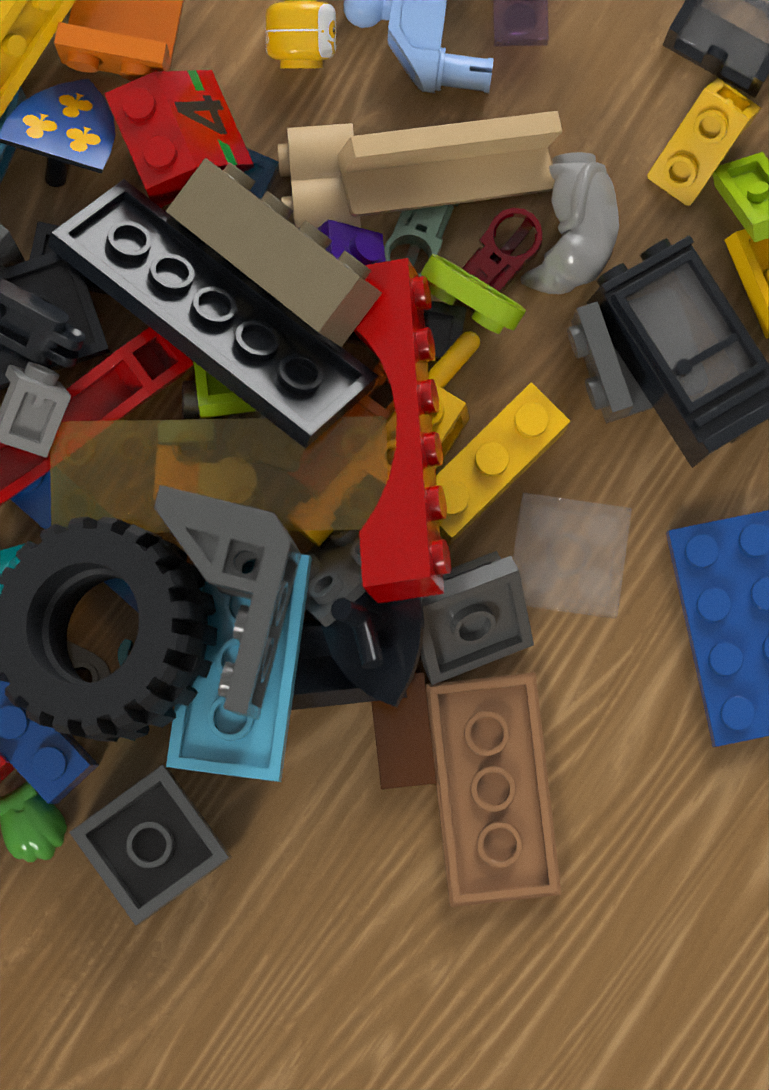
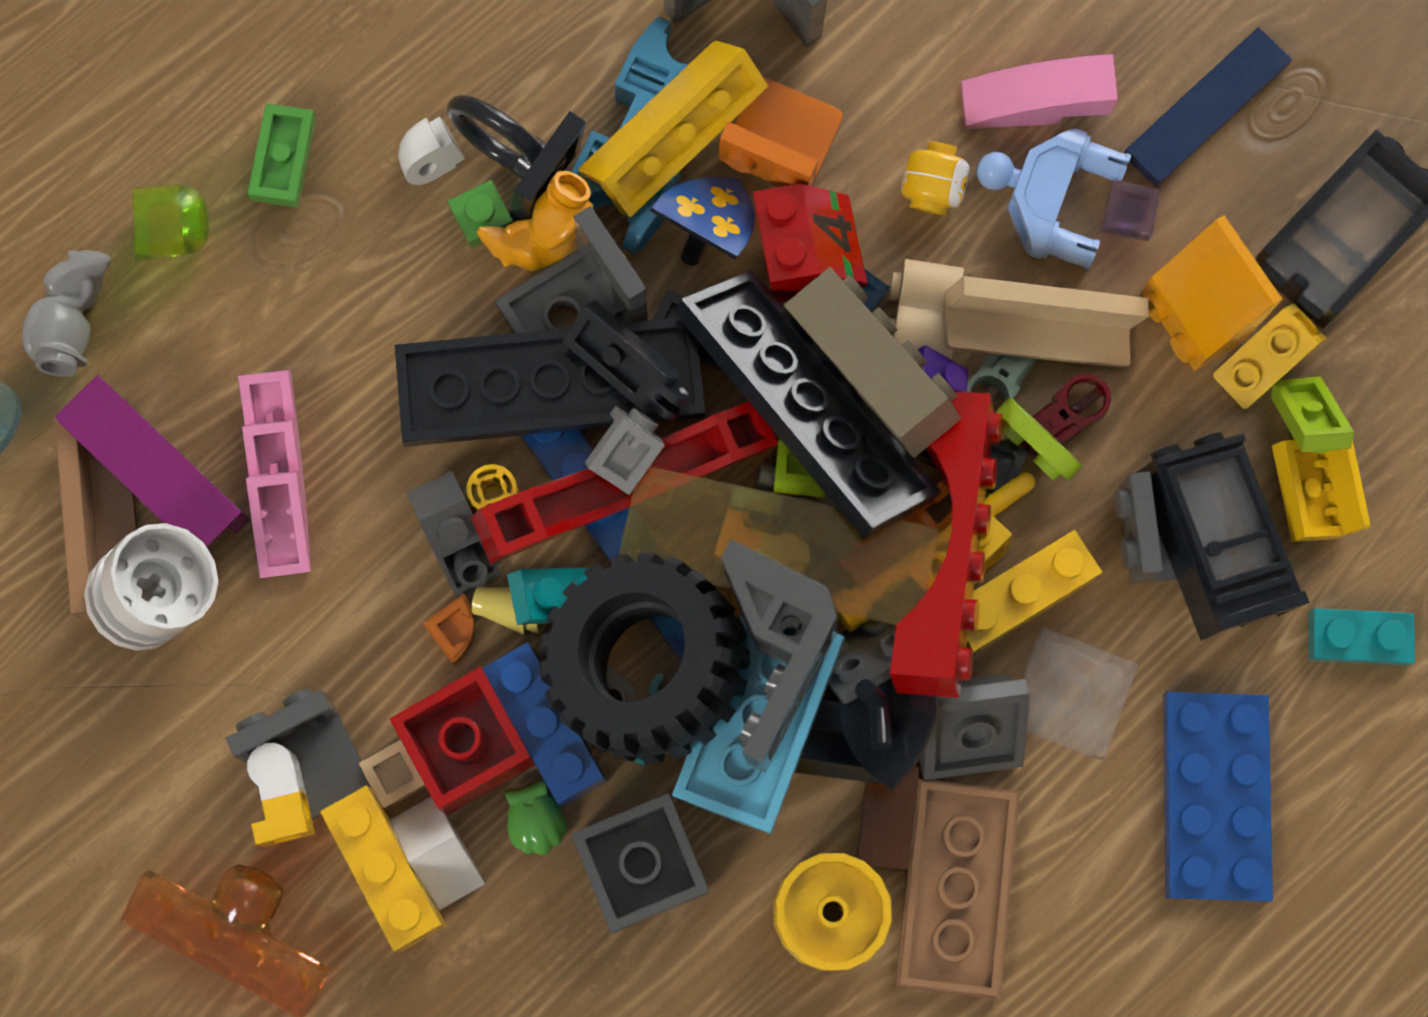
camera: 15 degrees right, 5 degrees down
light grey animal [521,152,619,294] -> none
none -> yellow wheel [773,853,892,971]
none -> light orange slope [1141,215,1282,372]

